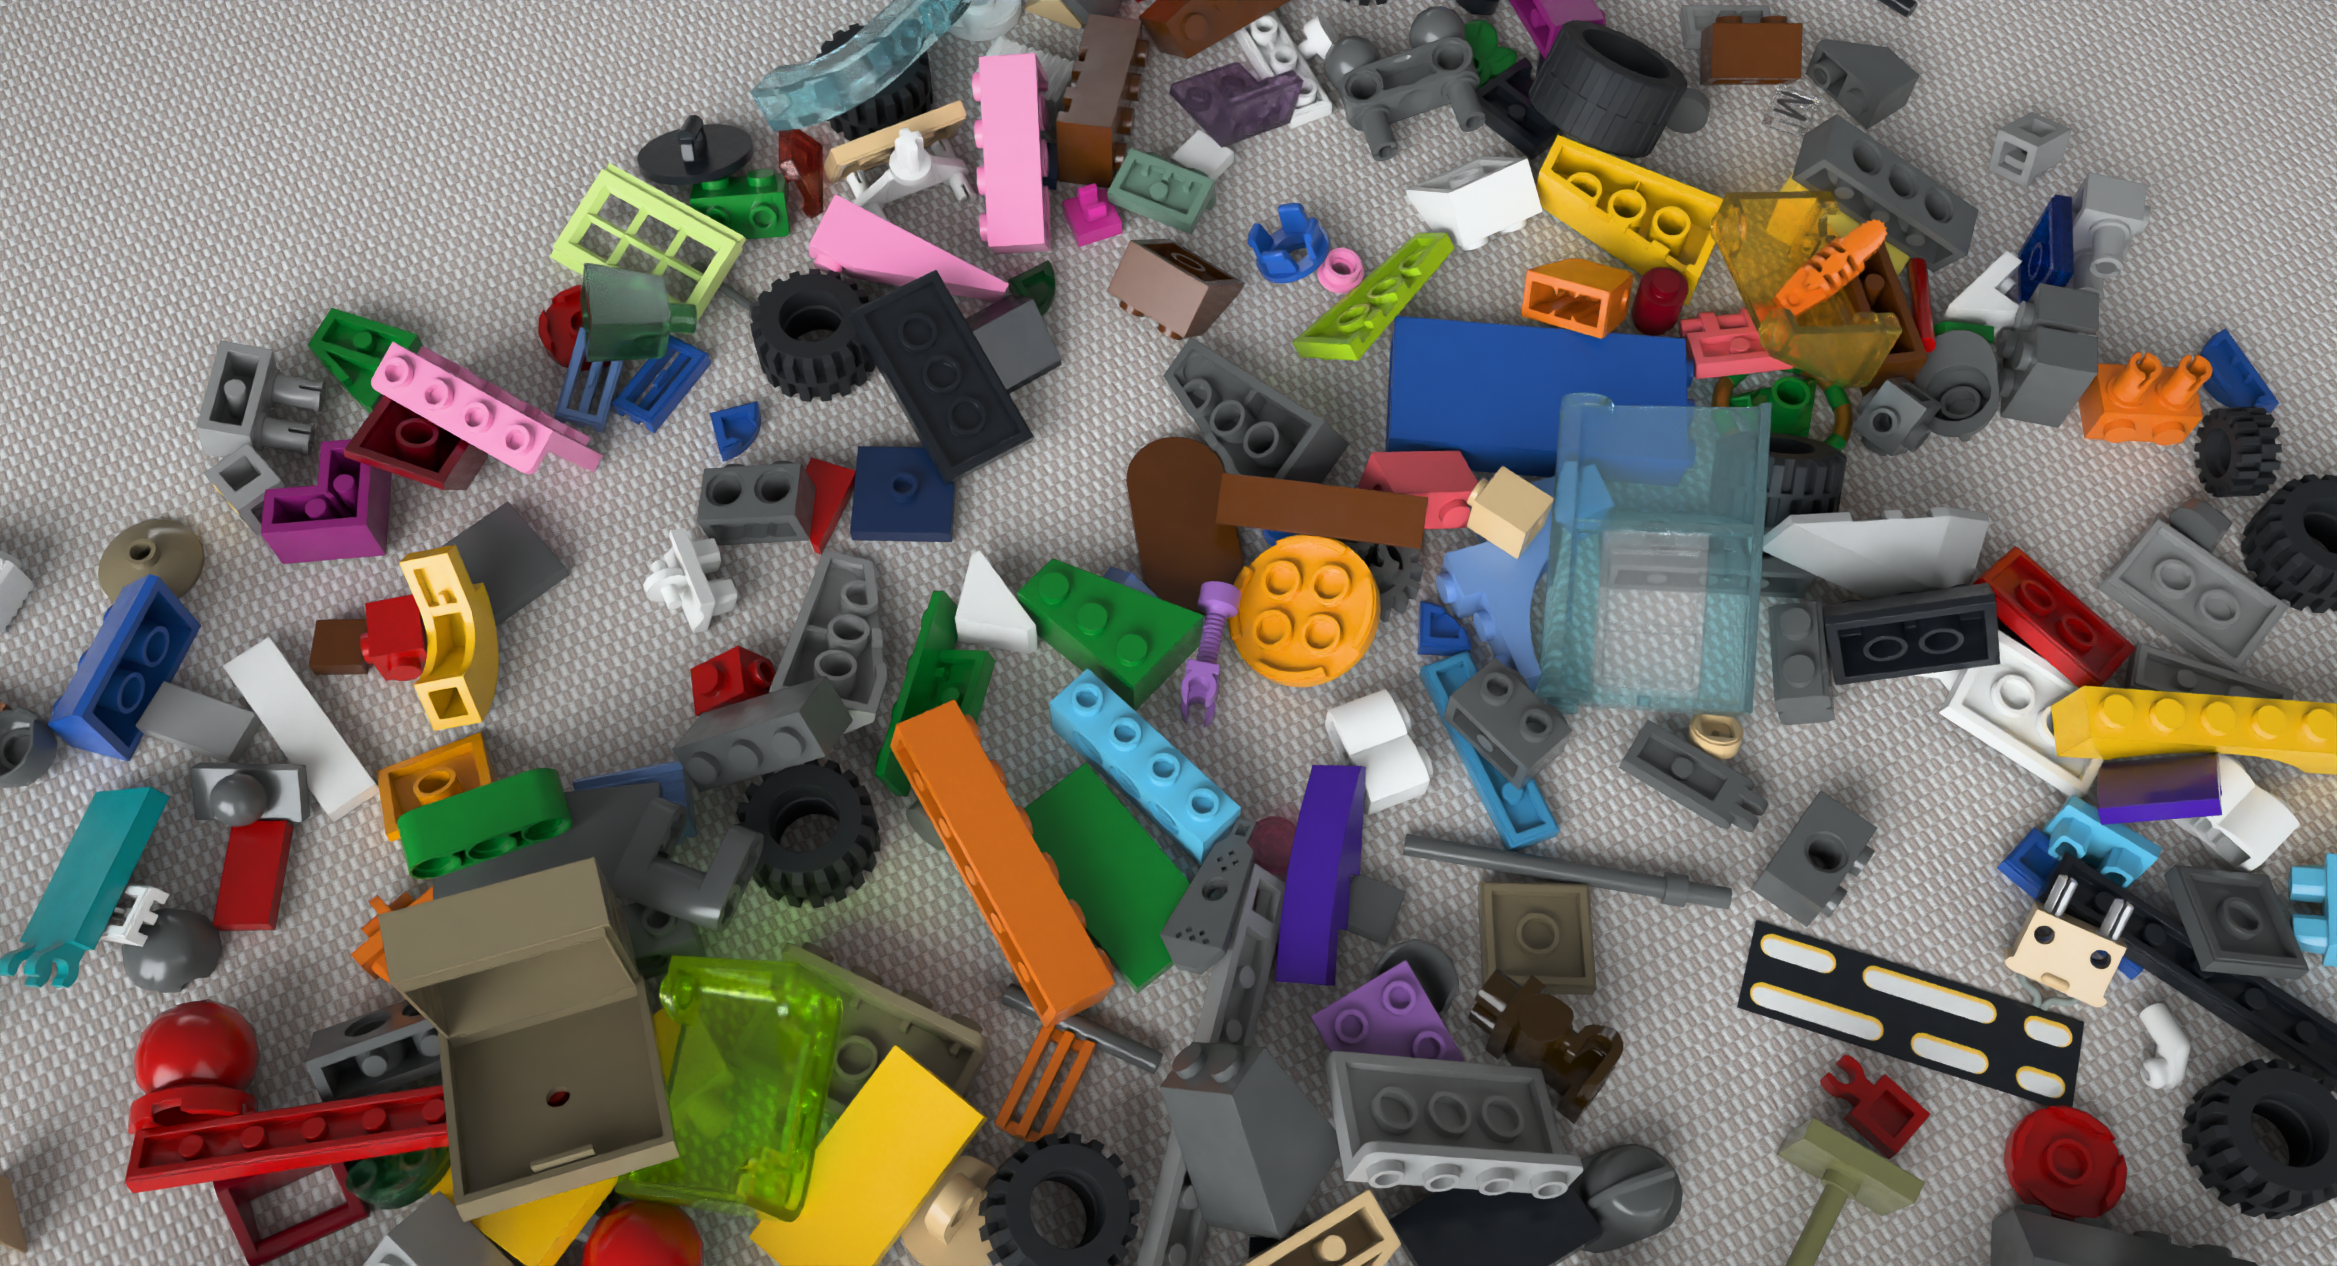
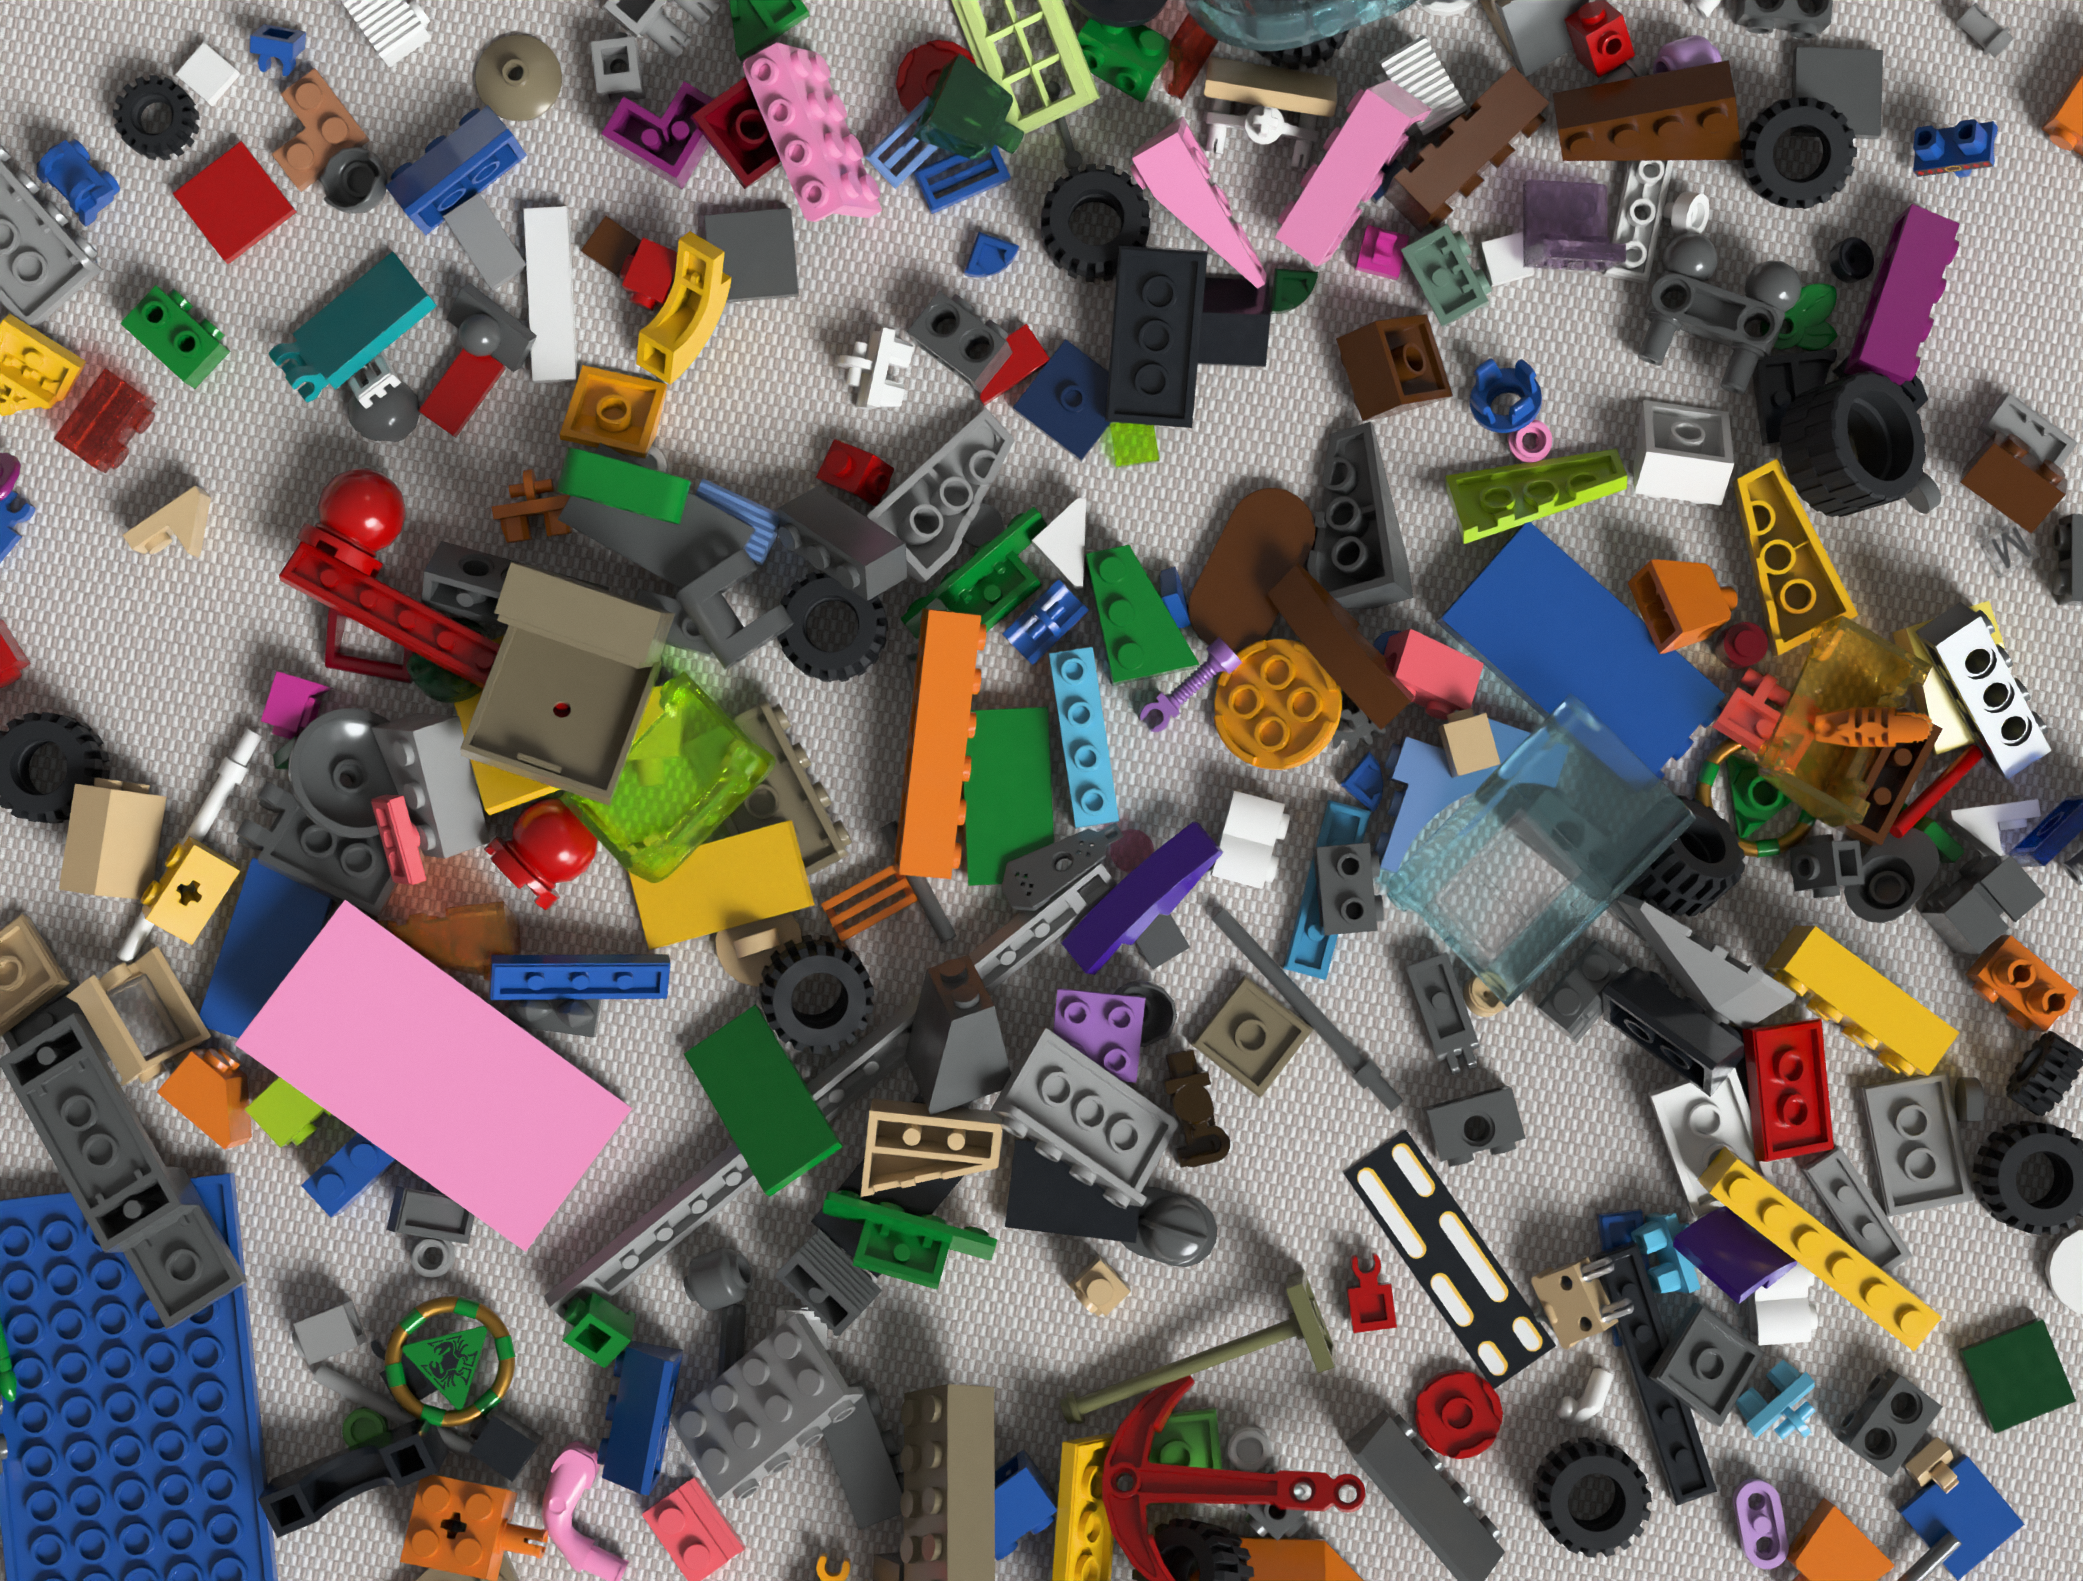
camera: 35 degrees right, 25 degrees up
none -> dark grey tile [963,503,1003,548]
none -> blue hips [1002,579,1089,666]
none -> clear neon green tile [1110,423,1159,469]
none -> yellow brick [1764,925,1960,1077]

